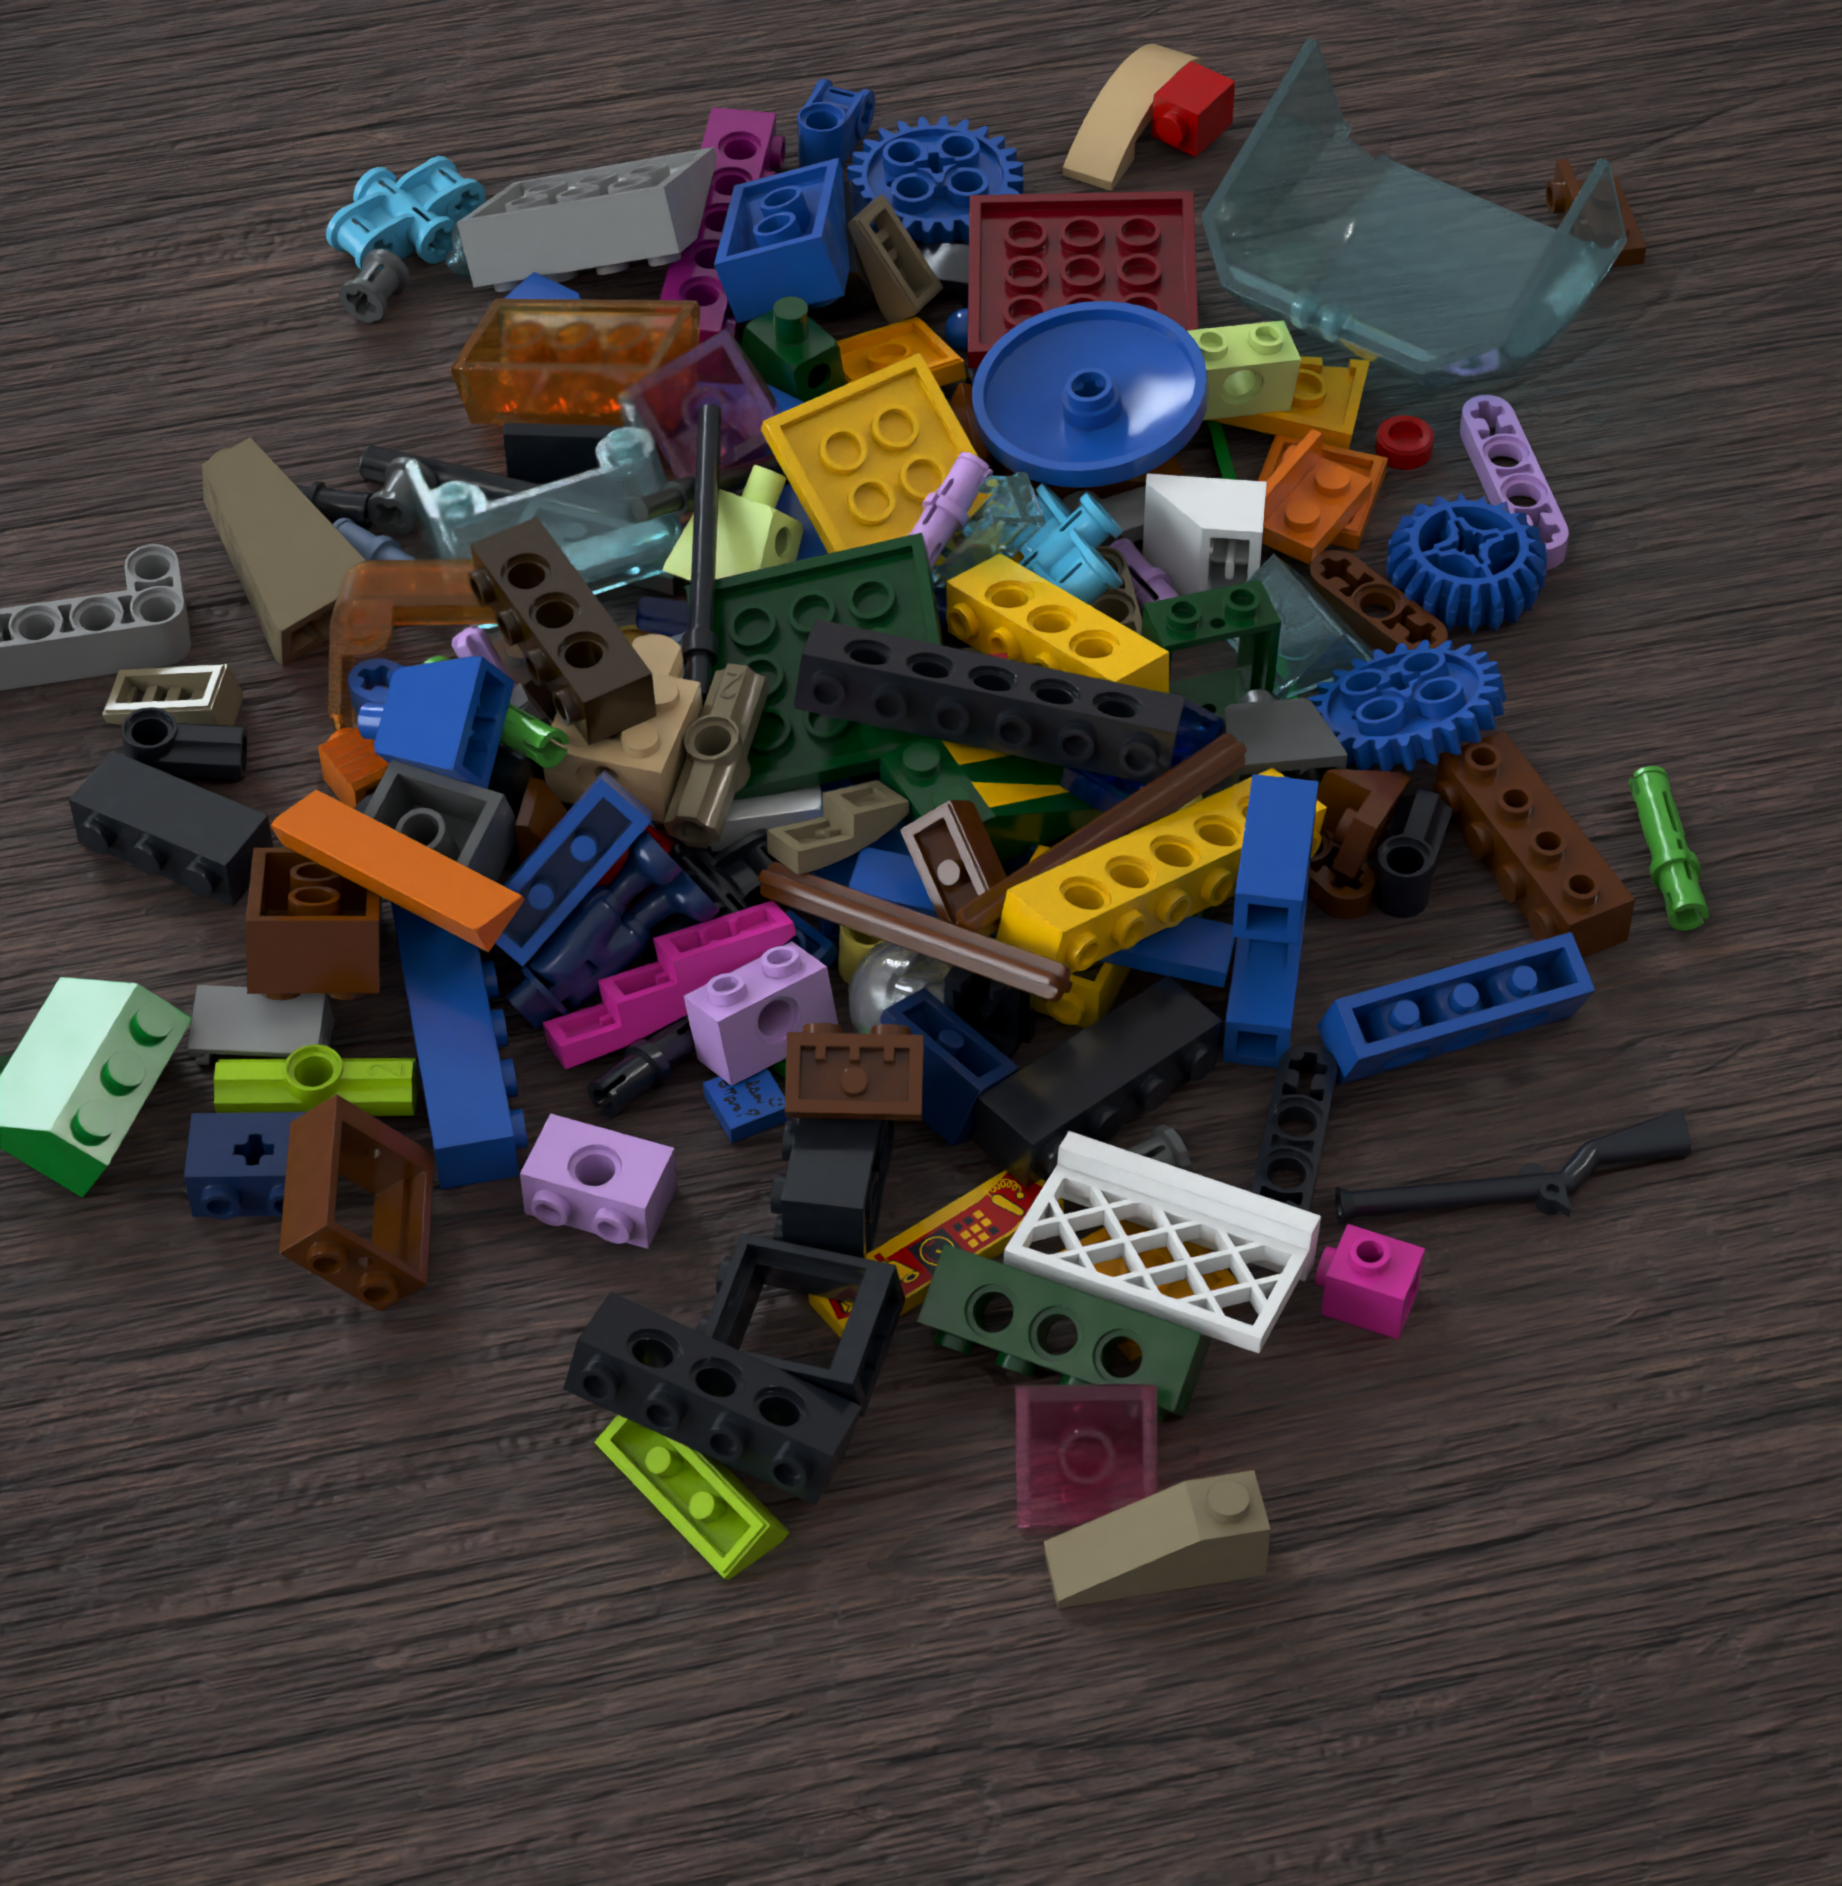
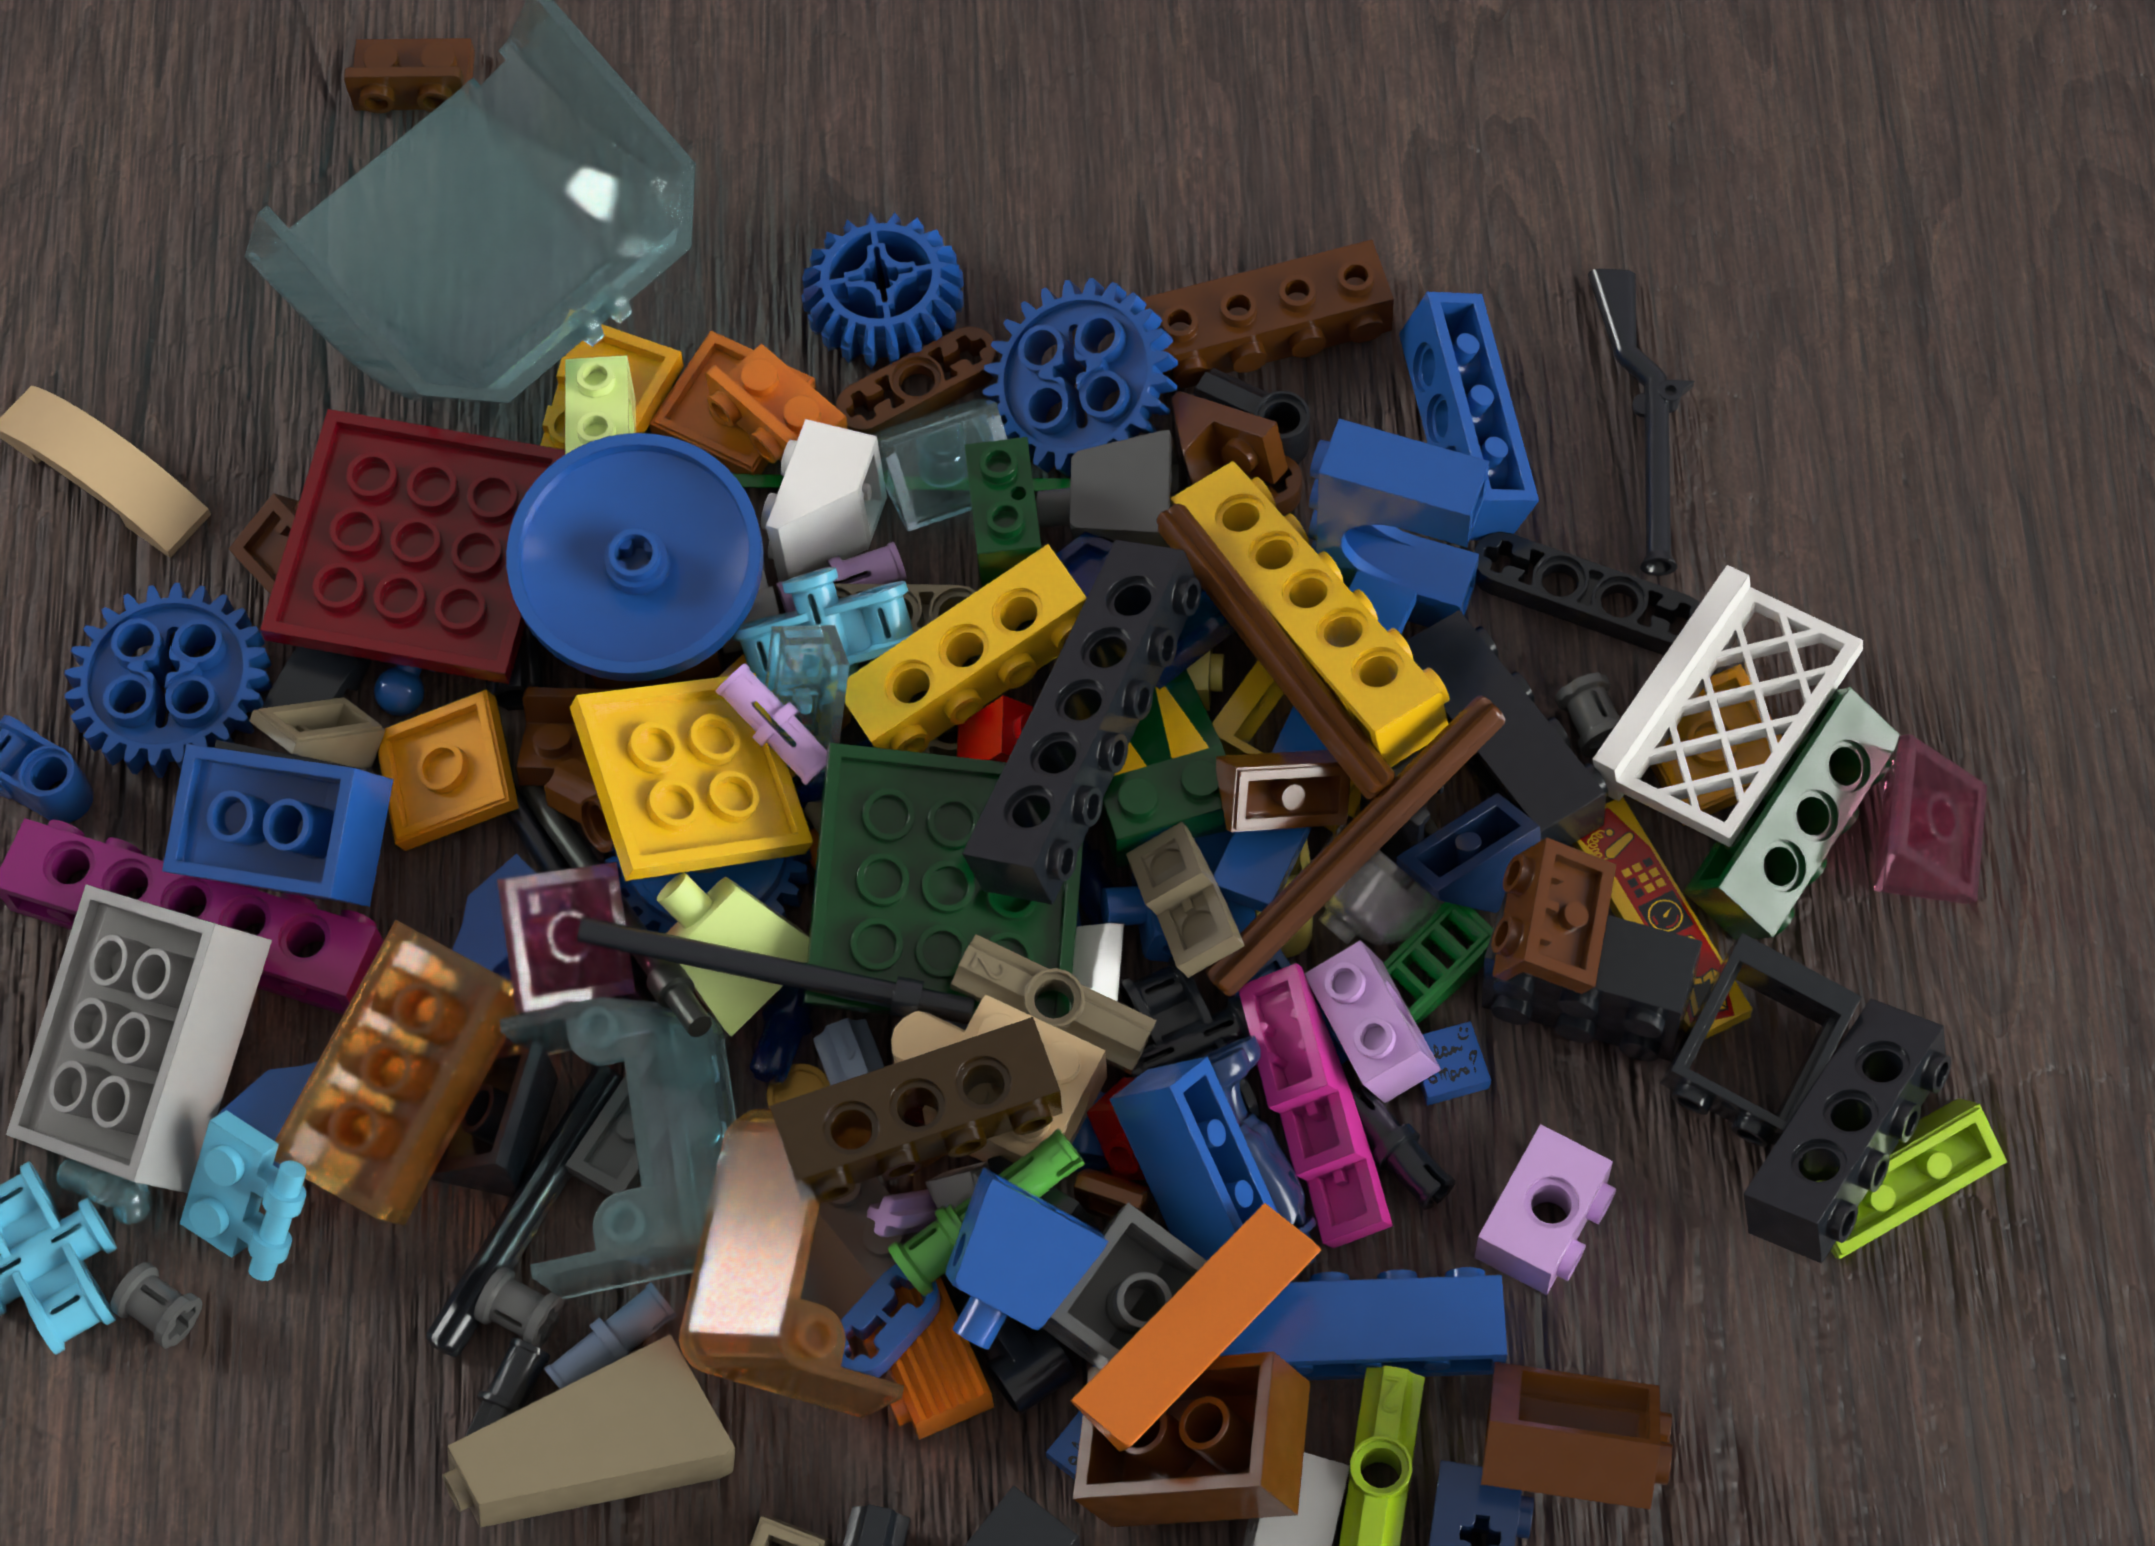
camera: 75 degrees left, 15 degrees up
dark green torso [738,296,845,402] -> none
dark tan slope [1043,1470,1271,1609] -> none
red brick [1152,61,1235,157] -> none
dark pink brick [1315,1224,1425,1340] -> none
red tile [1375,415,1434,470] -> none
lavender beam [1460,395,1569,570] -> none
bright green pin [1629,766,1709,931] -> none
none -> medium azure plate [180,1110,307,1281]

